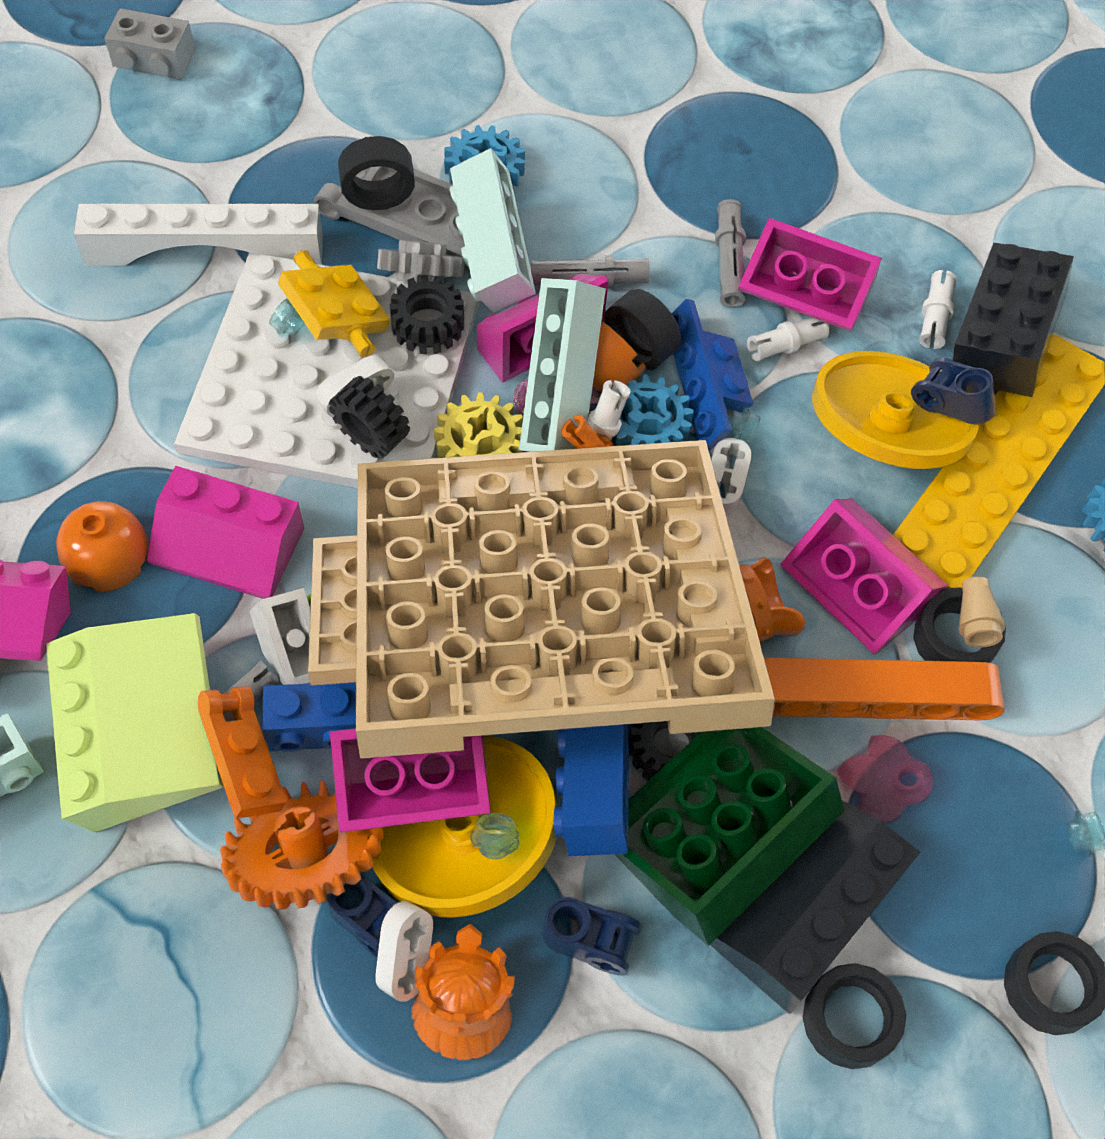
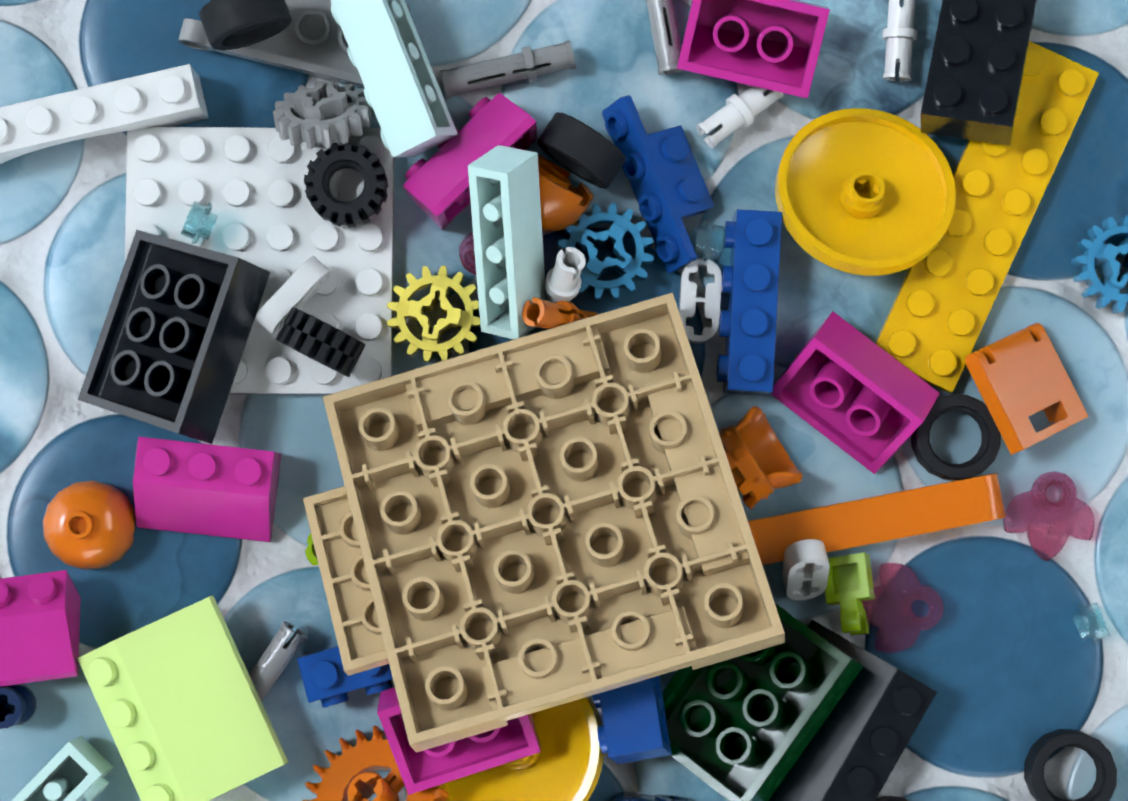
camera: 10 degrees left, 25 degrees up
orange plate [198,686,287,819] -> none
white slope [249,588,311,685] -> none
yellow plate [278,250,391,358] -> none
clear light blue plate [470,813,520,859] -> none
dark blue piece [911,357,997,424] -> none
tan cone [959,577,1006,647] -> none
none -> black slope [78,230,270,444]
none -> blue brick [716,209,782,396]
none -> white beam [782,539,830,600]
none -> lime plate [825,552,875,636]
none -> orange container [965,323,1089,455]
none -> clear pink plate [1003,471,1094,561]

